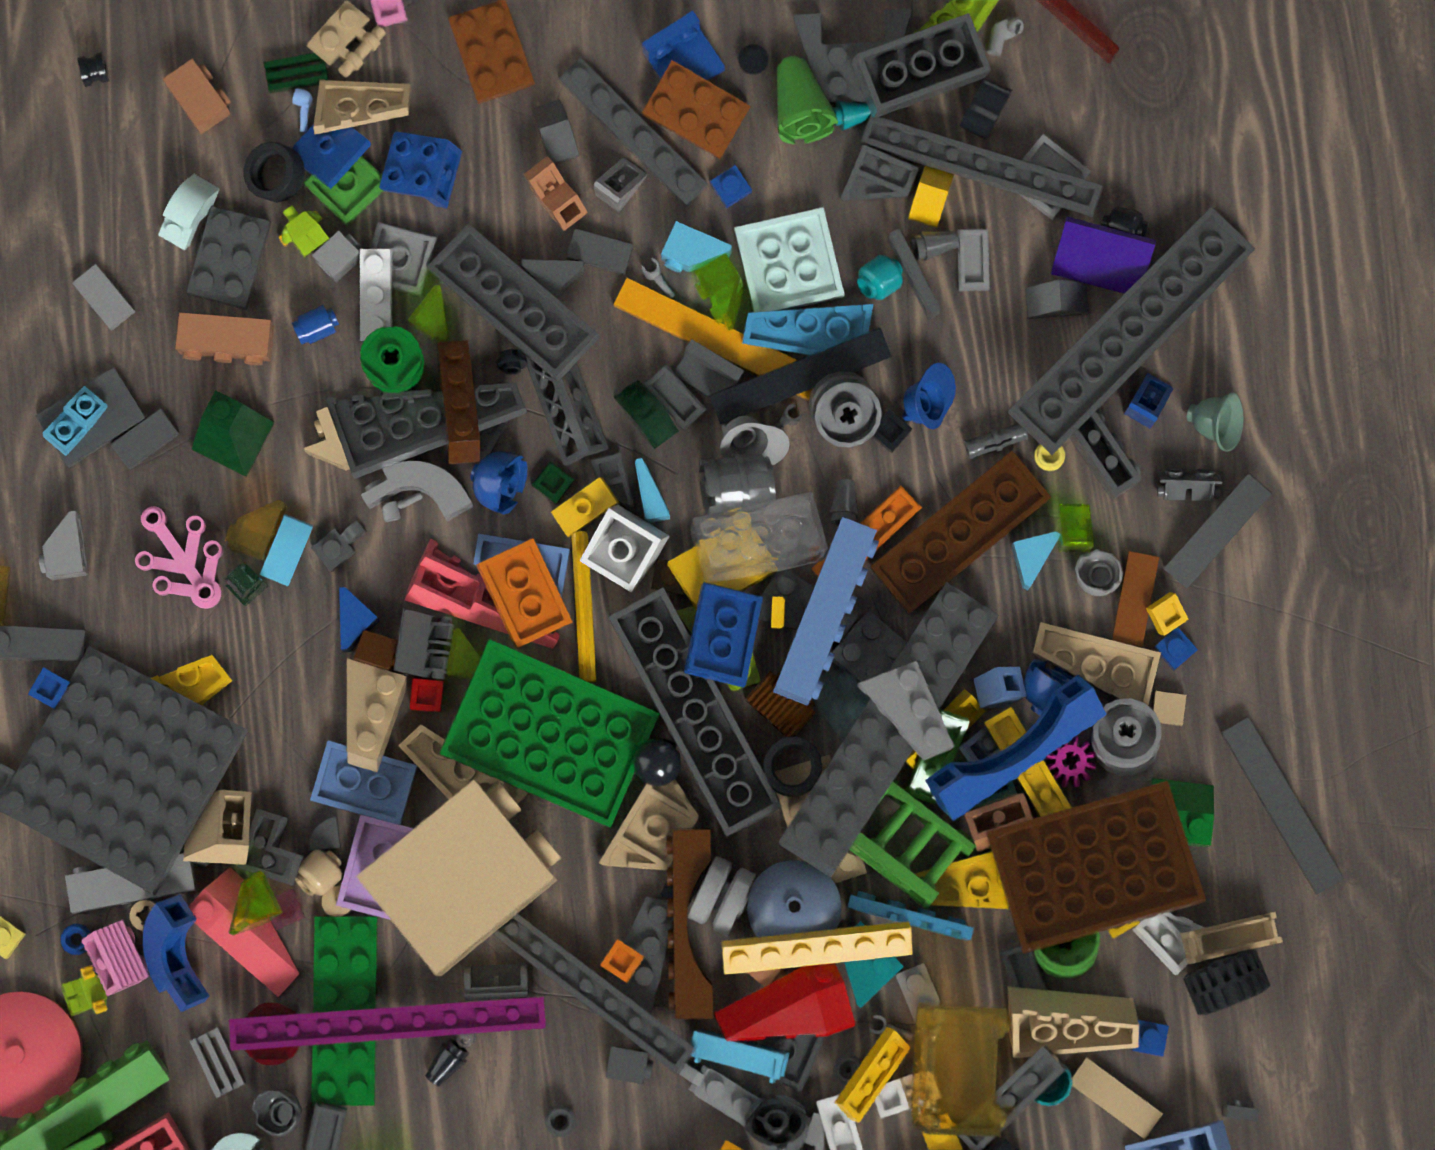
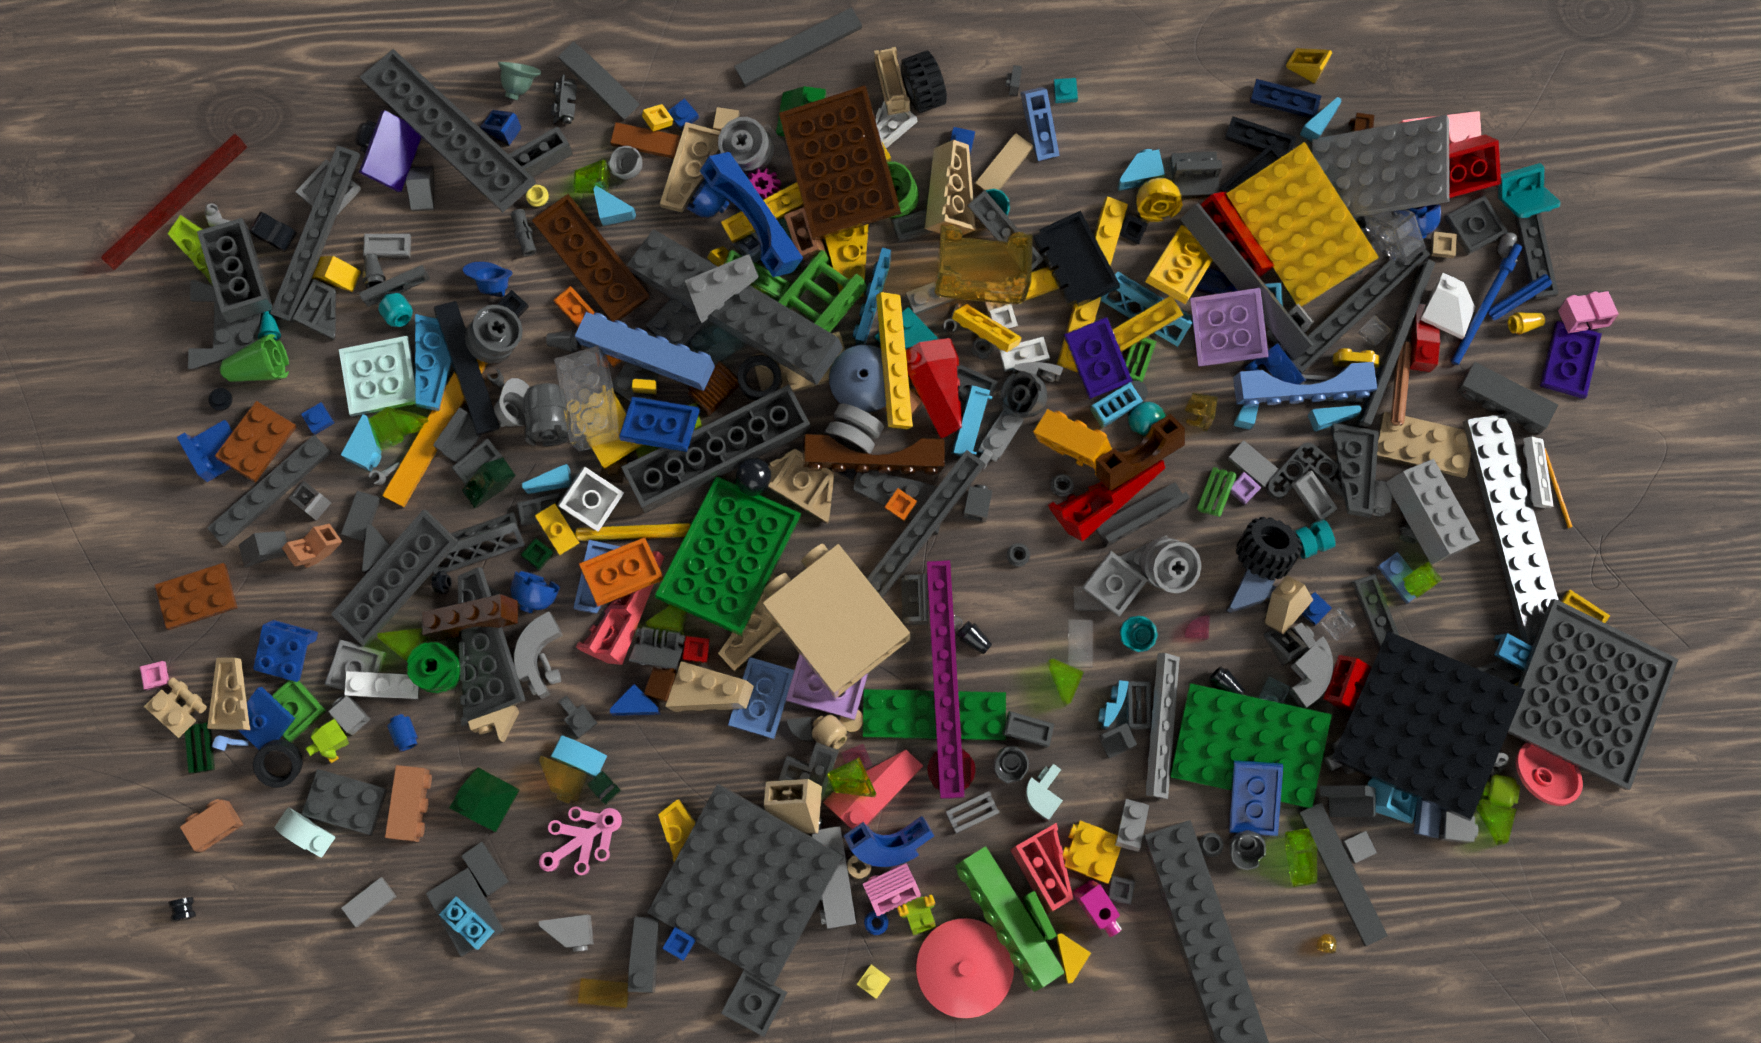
camera: 90 degrees left, 5 degrees down
medium blue brick [973,667,1027,708] -> none

